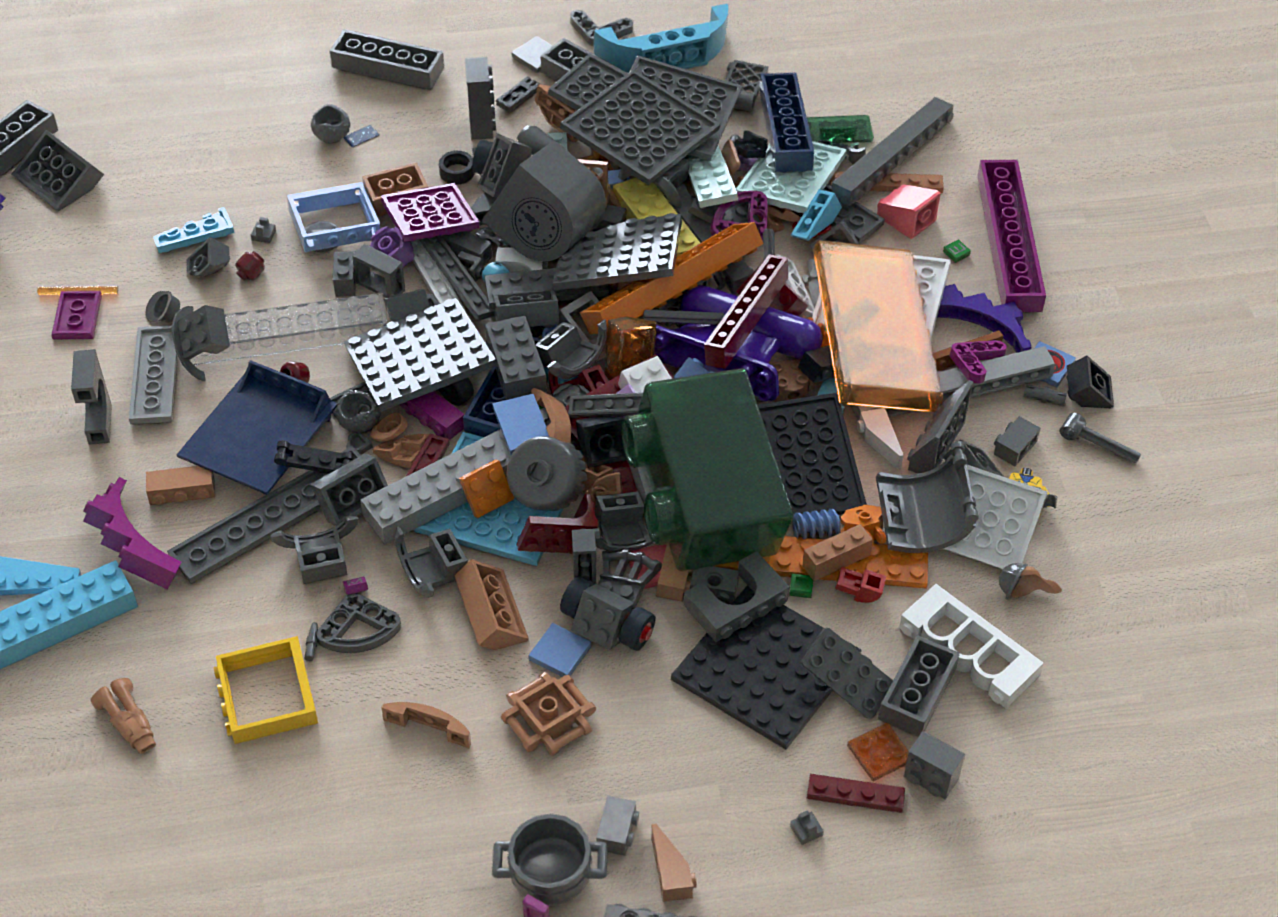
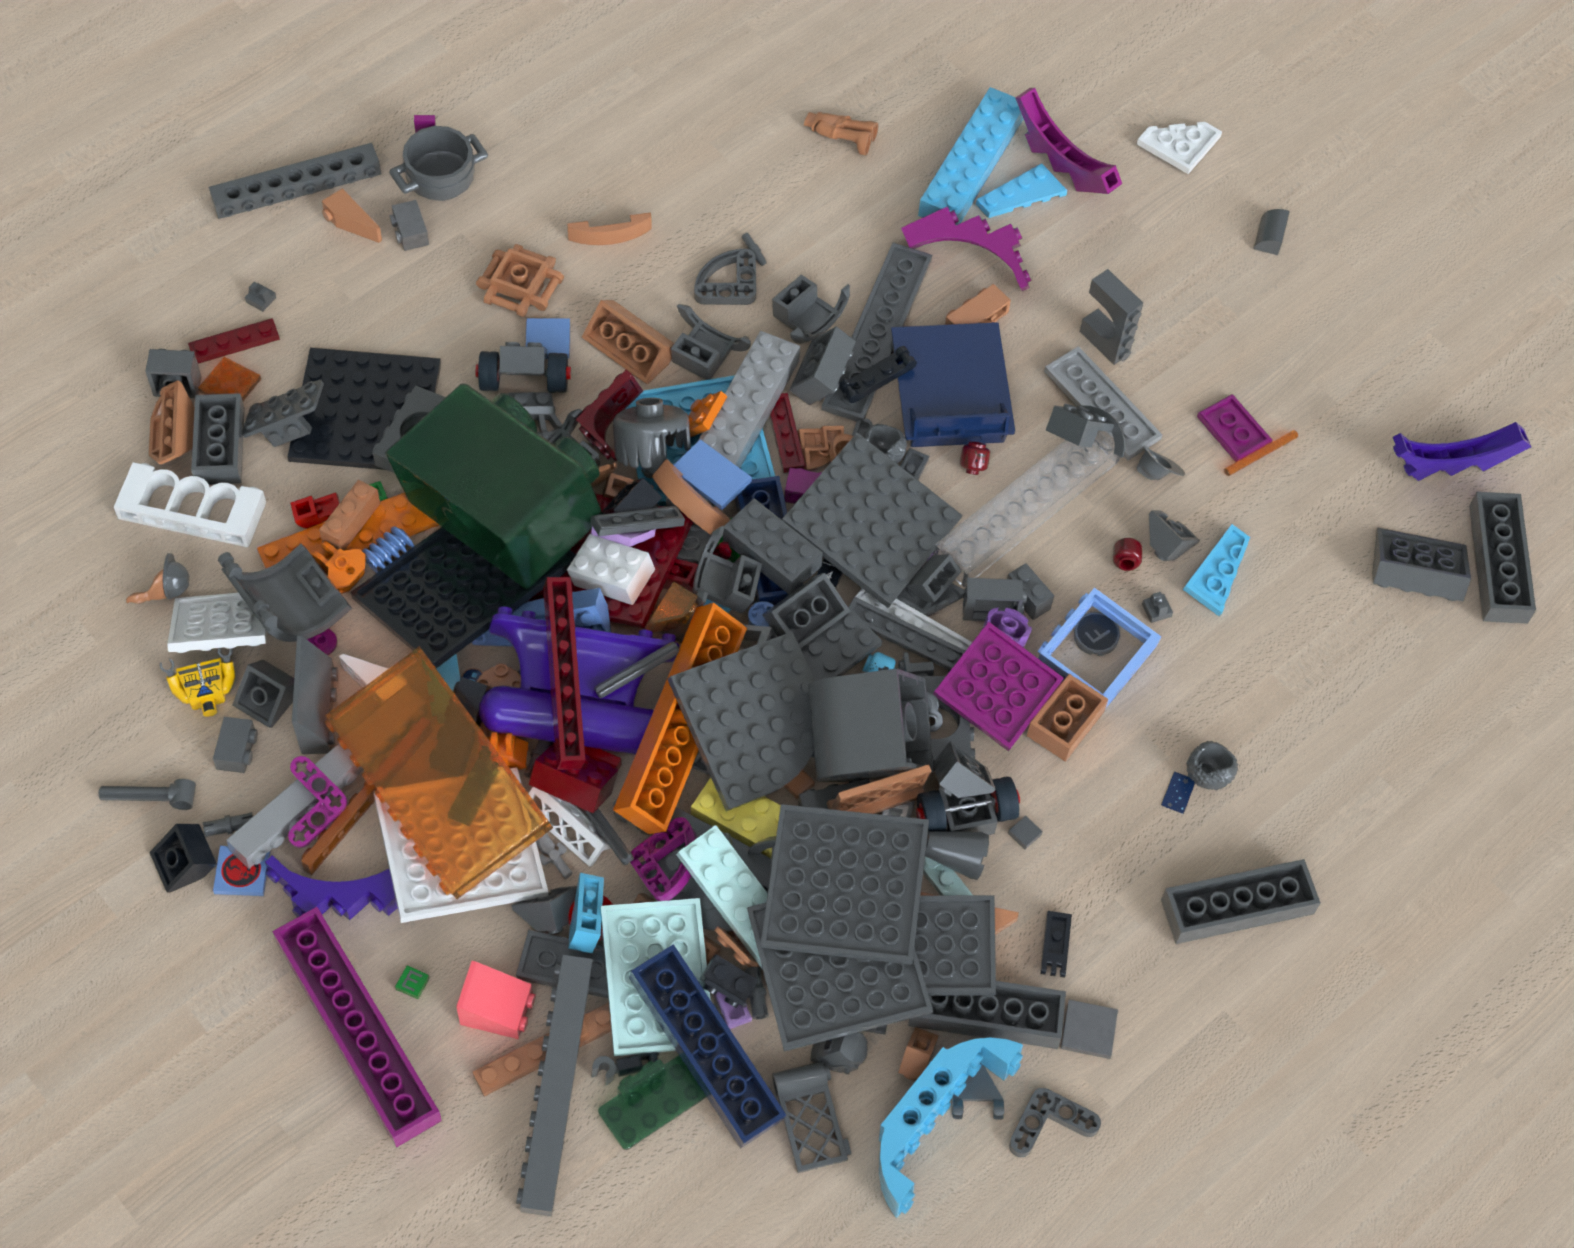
camera: 145 degrees right, 10 degrees up
yellow window [213,636,318,744] -> none
magenta tile [343,576,368,595] -> none
black tyre [439,150,475,185] -> none
dark grey brick [465,57,496,140] -> none
dark grey brick [572,529,597,584] -> none
none -> nougat wedge [149,380,195,465]

